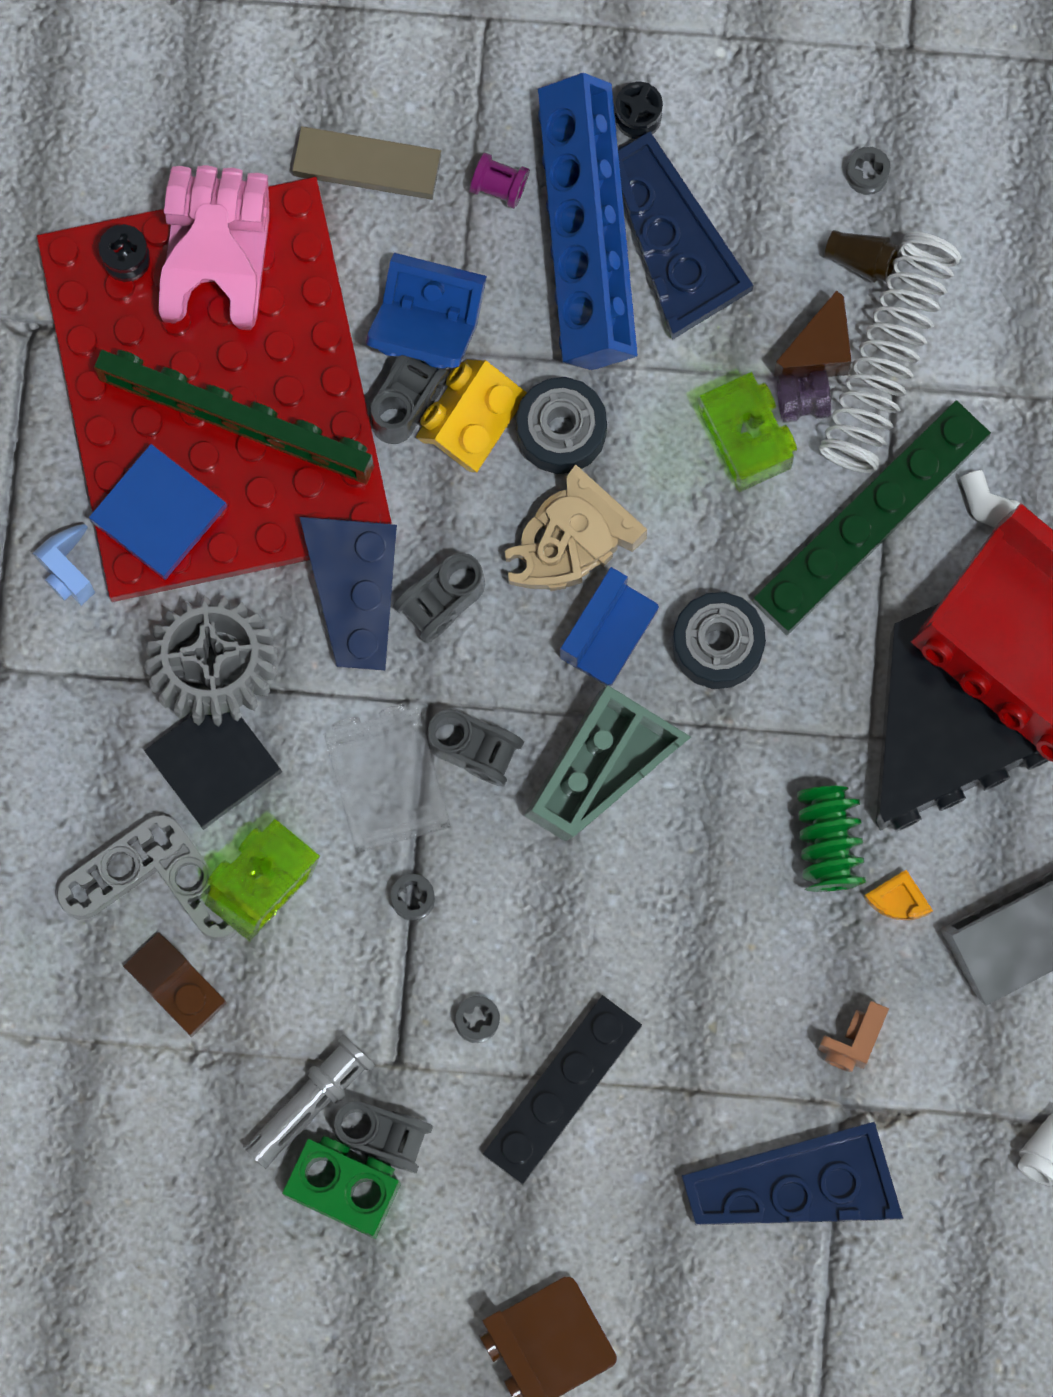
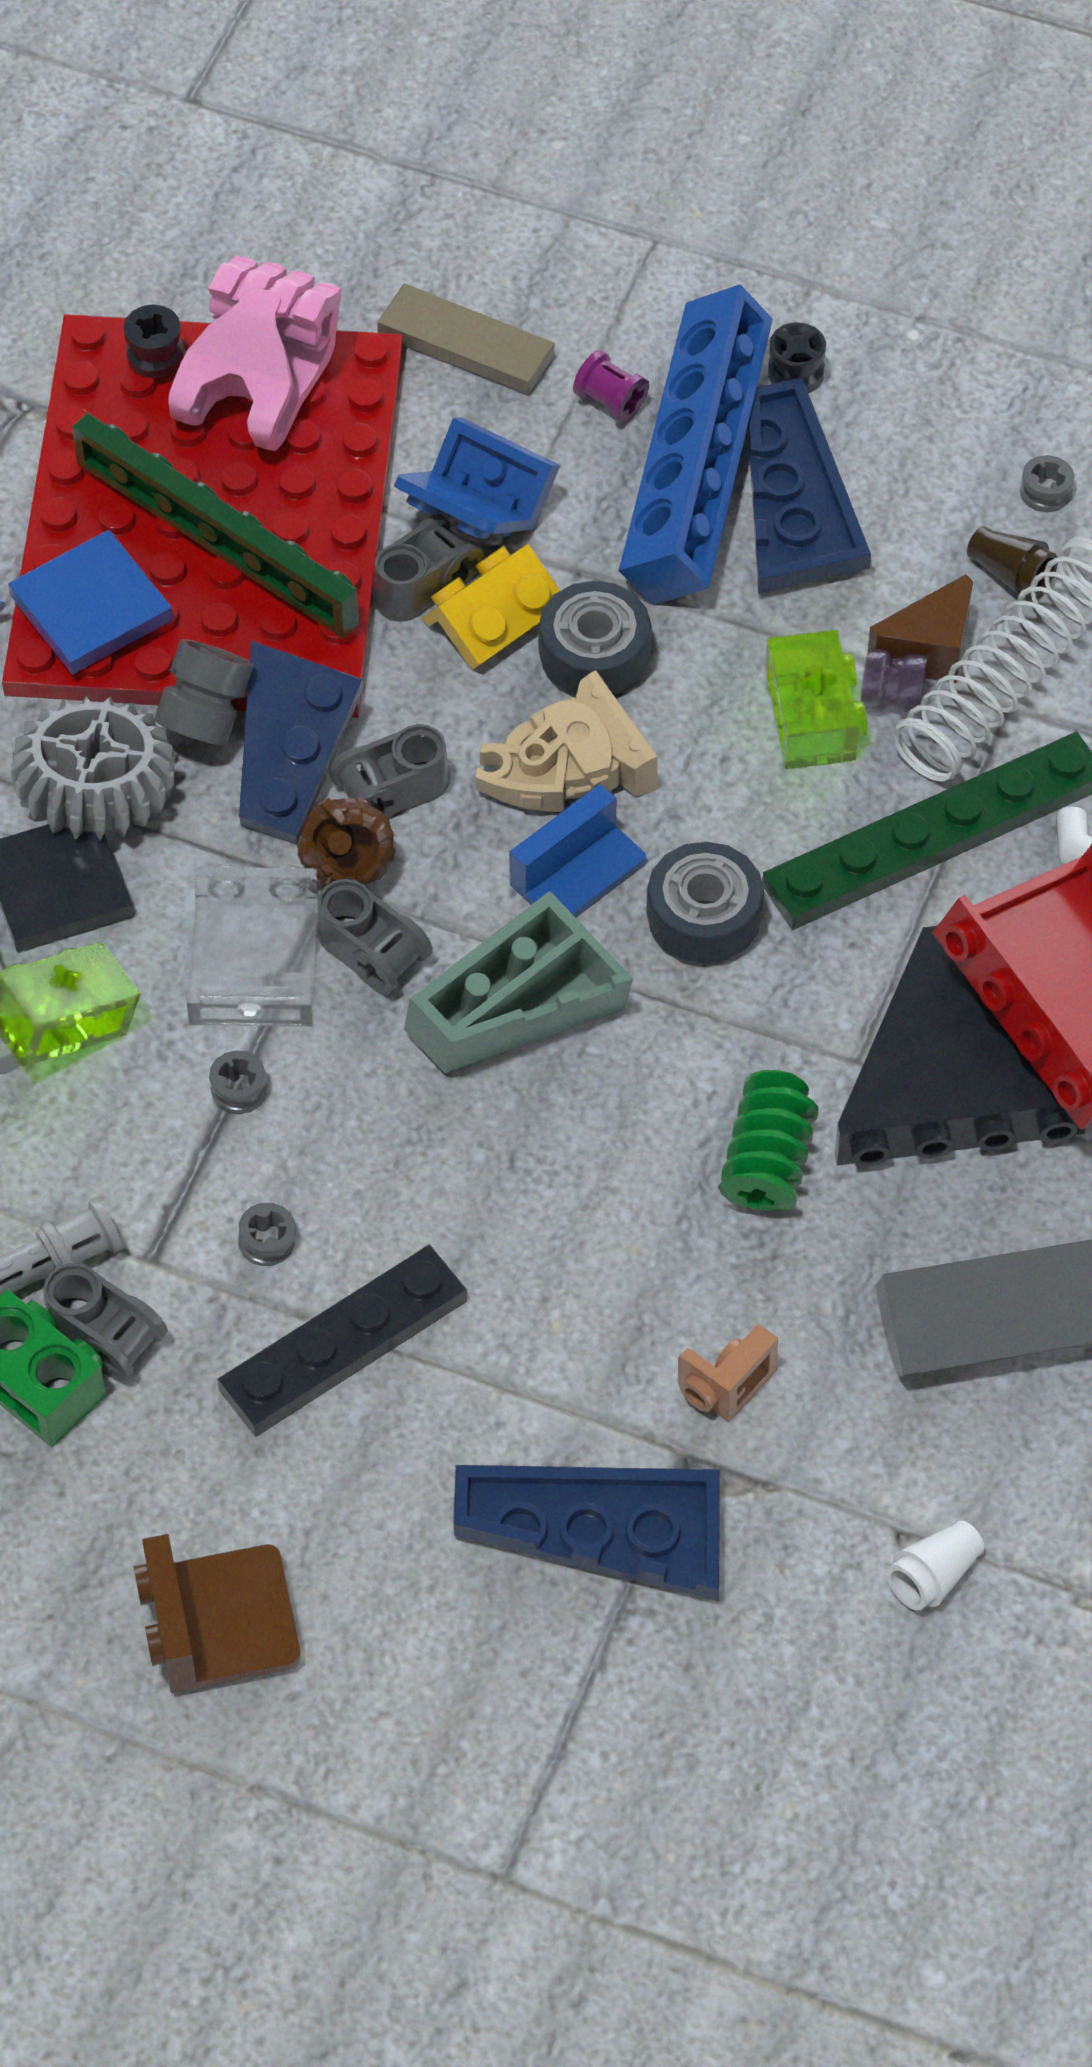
camera: 15 degrees right, 20 degrees down
light orange tile [864,870,933,920] -> none
none -> dark grey wheel [154,639,254,745]
none -> reddish brown piece [297,797,395,887]

